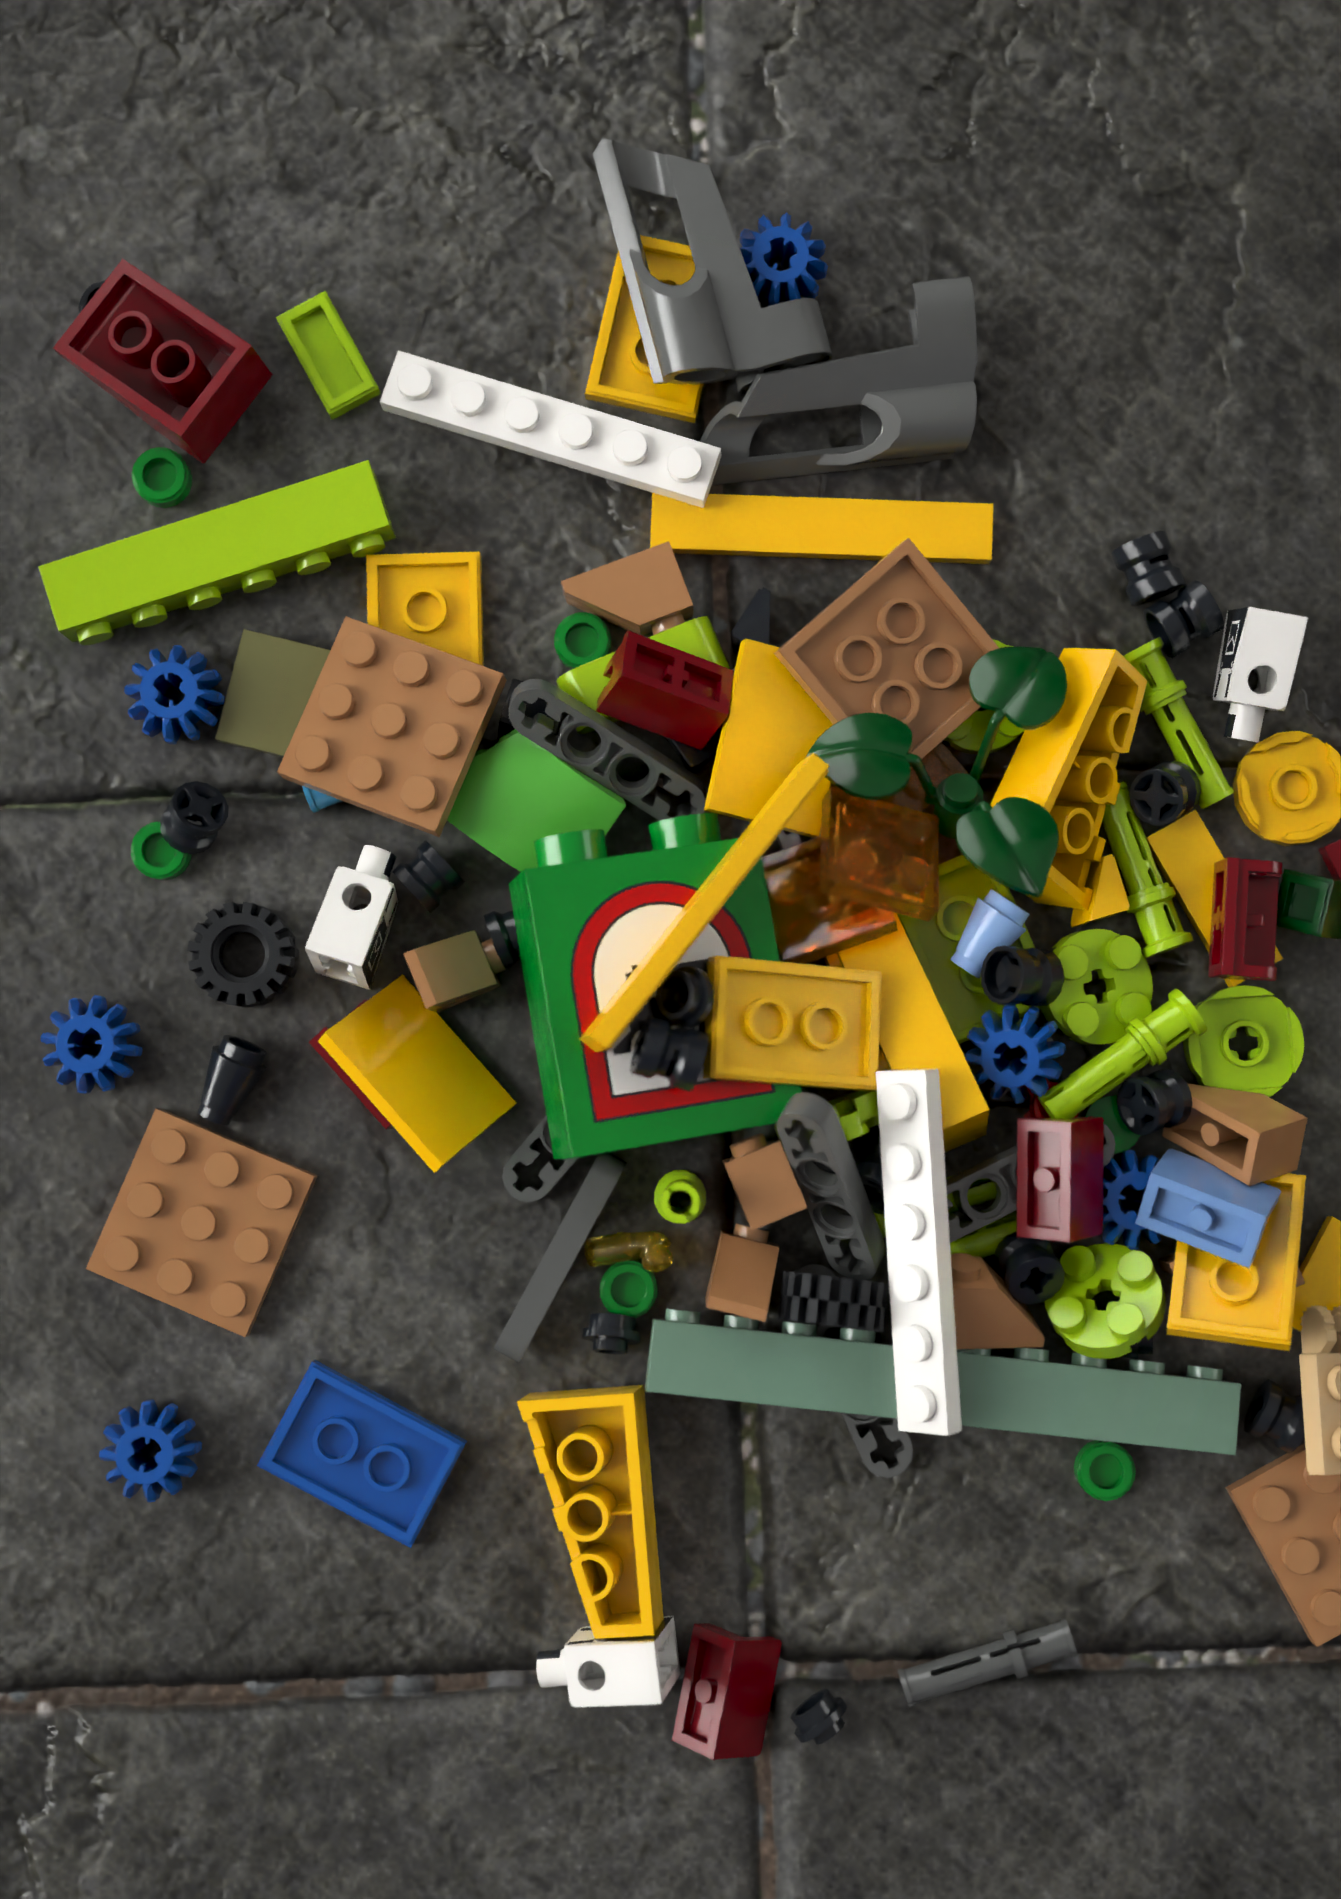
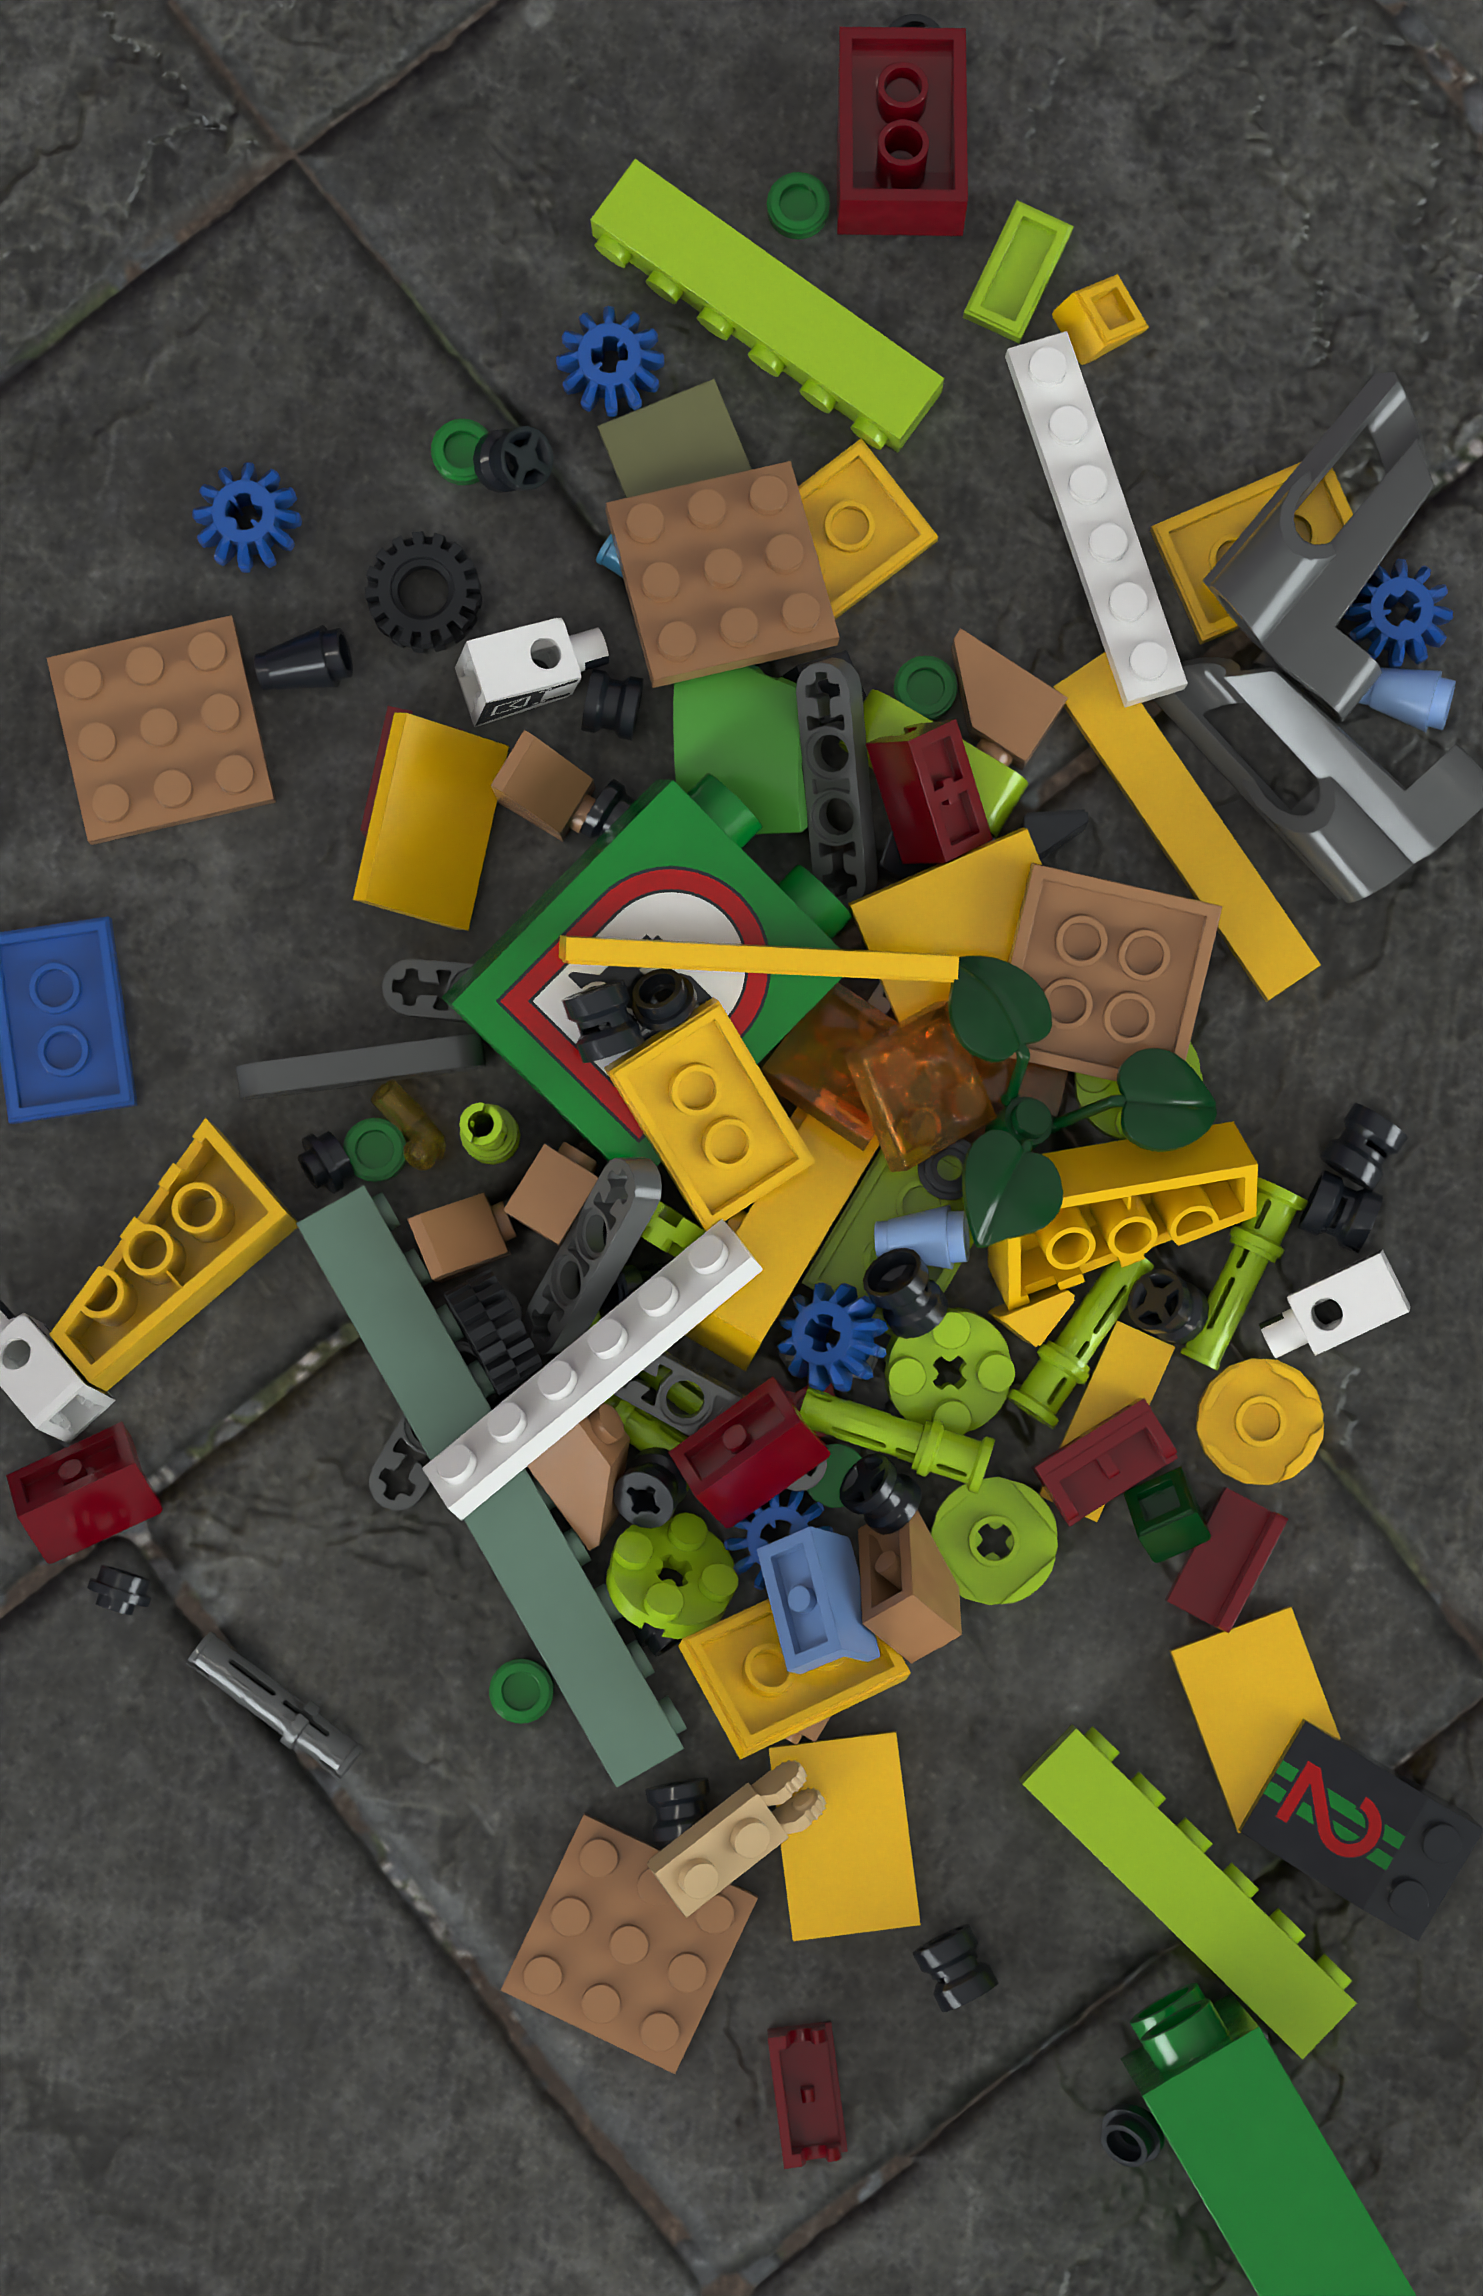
camera: 55 degrees right, 0 degrees up
none -> black plate [918,1136,971,1200]
none -> yellow slope [1052,274,1149,365]
none -> light blue cone [1359,667,1456,733]

